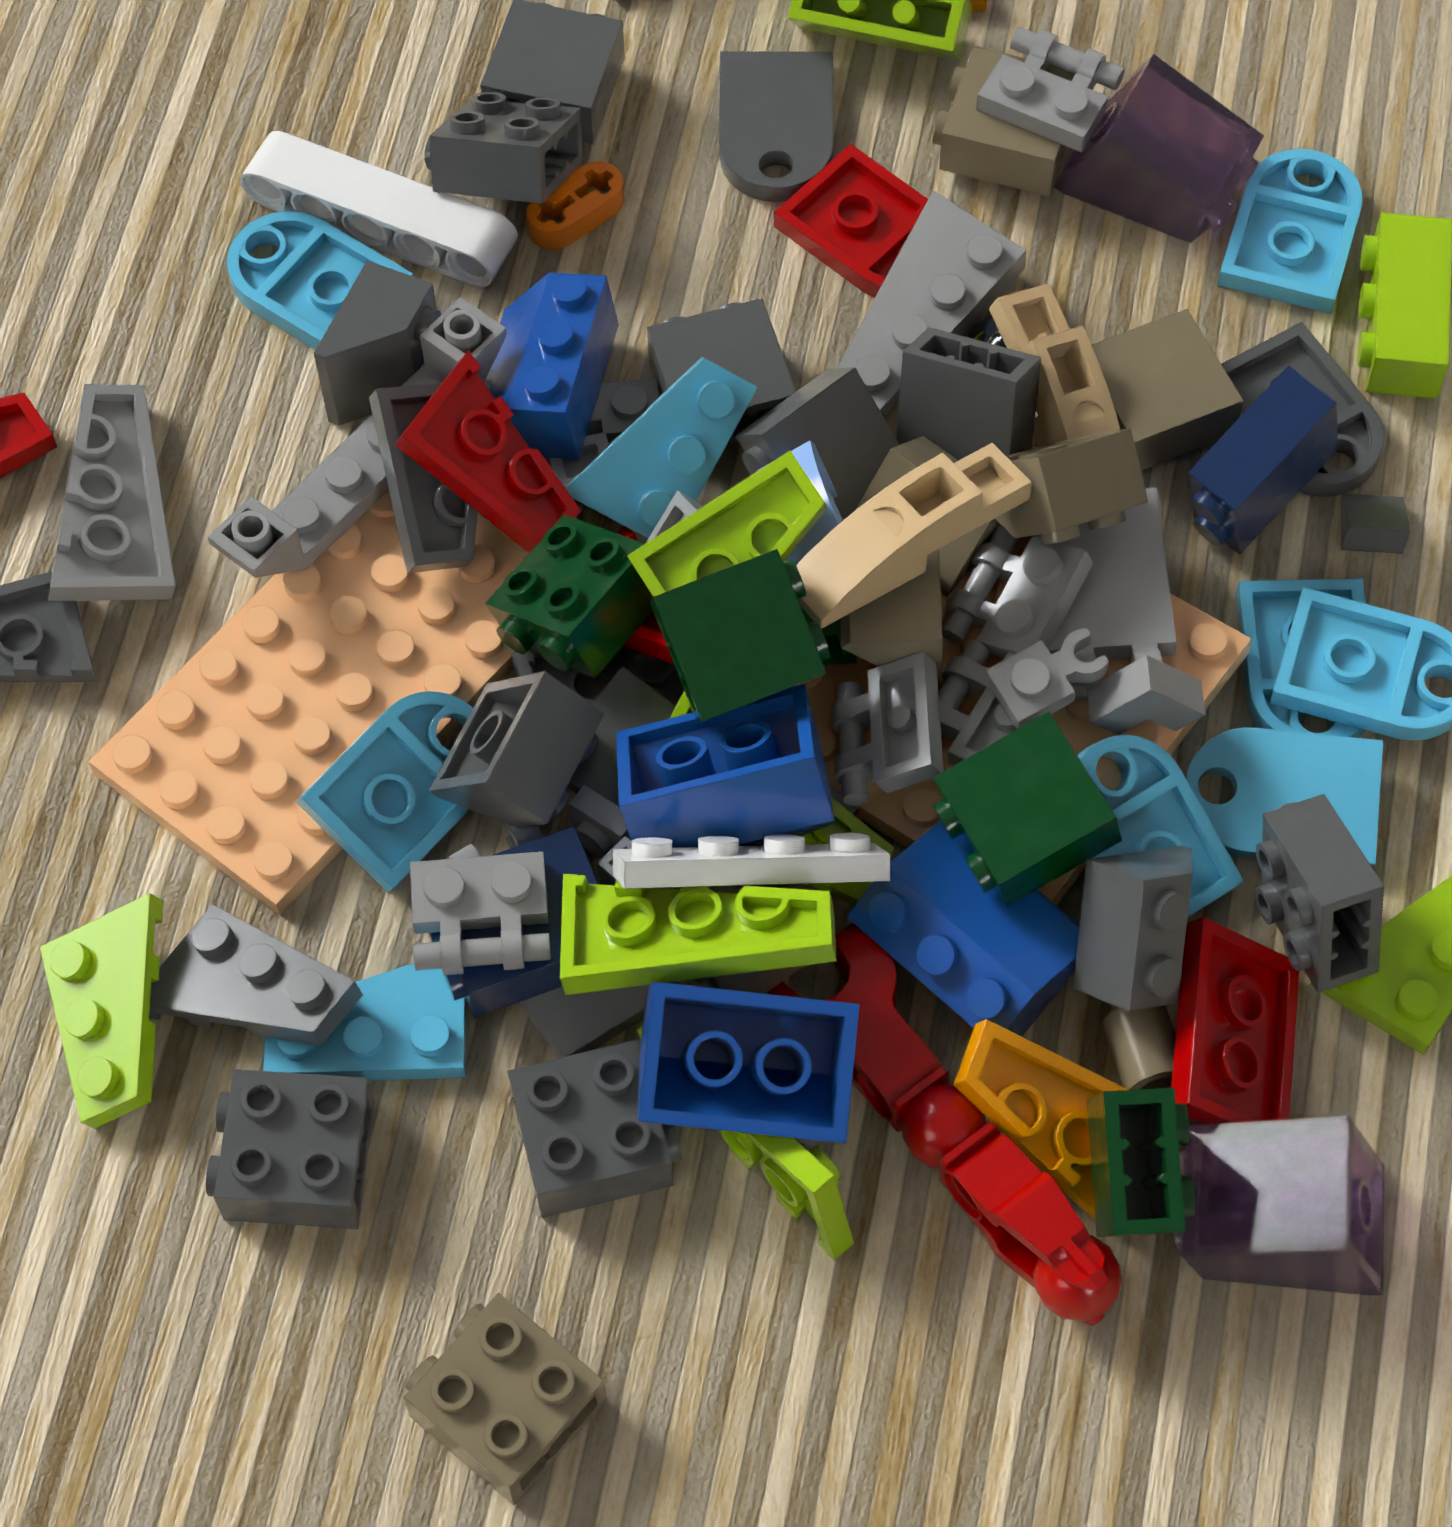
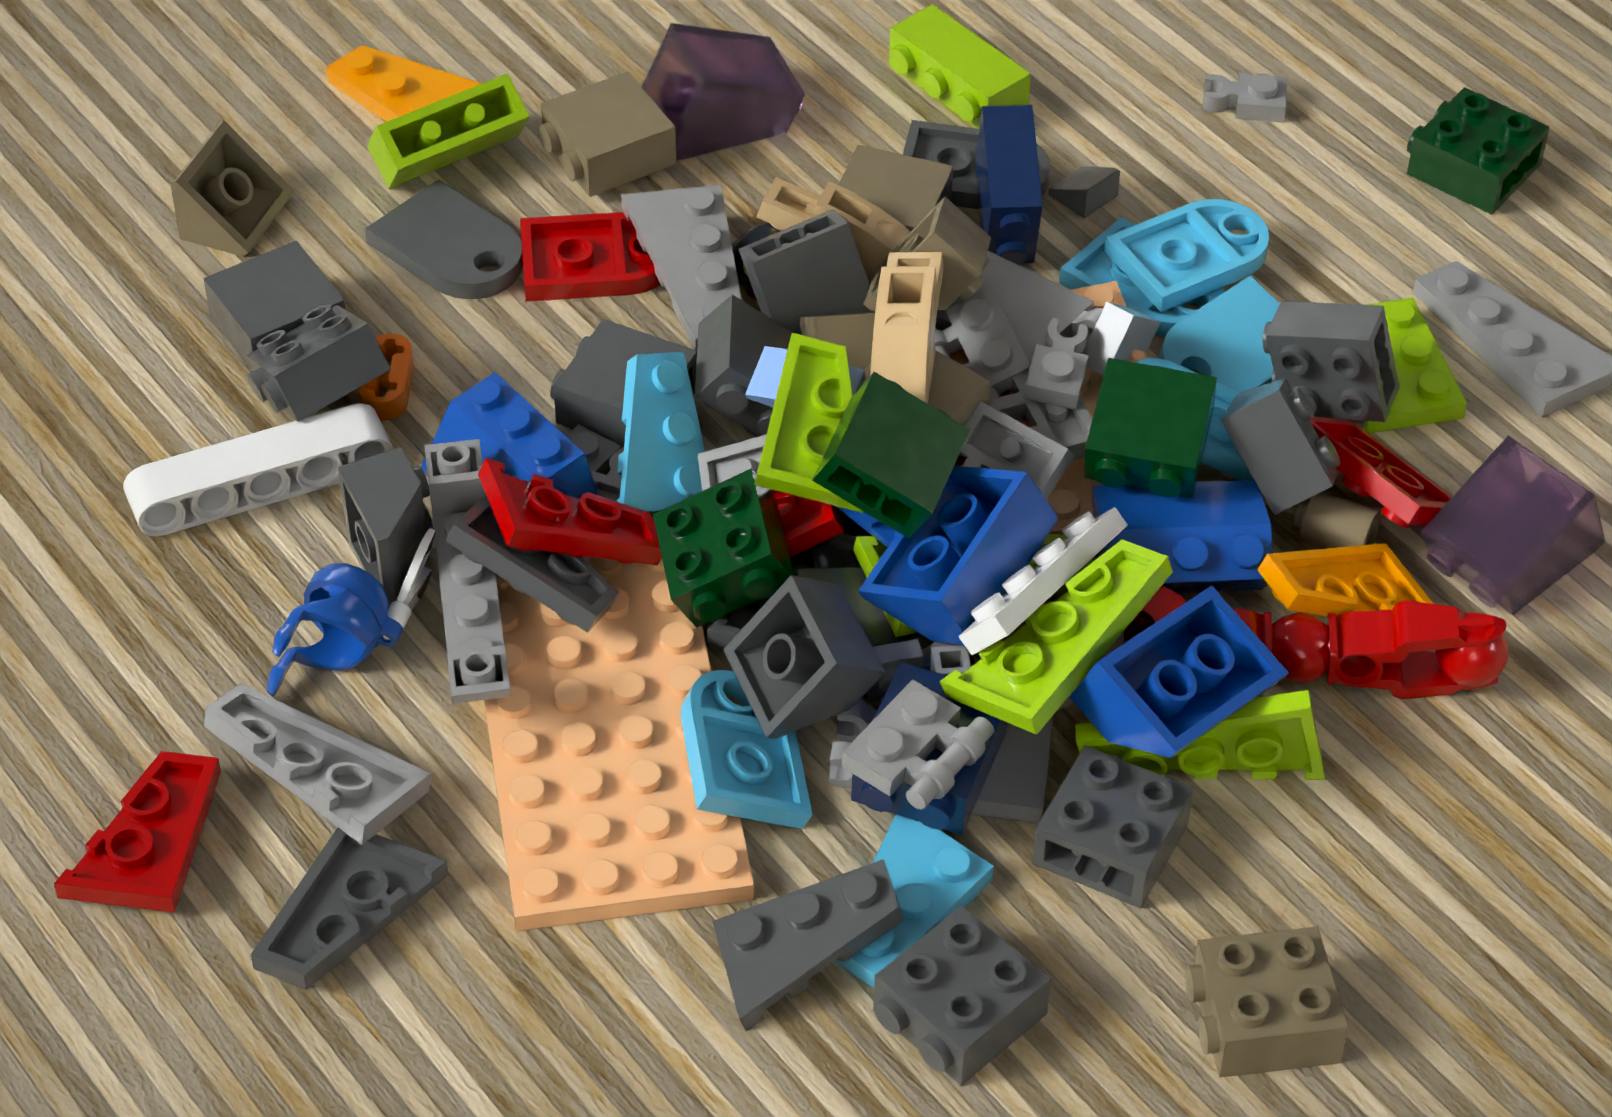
camera: 50 degrees left, 15 degrees down
lime wing [40,893,164,1129] -> none
medium azure tile [227,211,414,350] -> none
light grey plate [976,27,1125,152] -> none
dark green brick [1087,1088,1195,1237] -> none
medium azure tile [1217,149,1362,314] -> none
none -> blue hair [267,528,436,697]

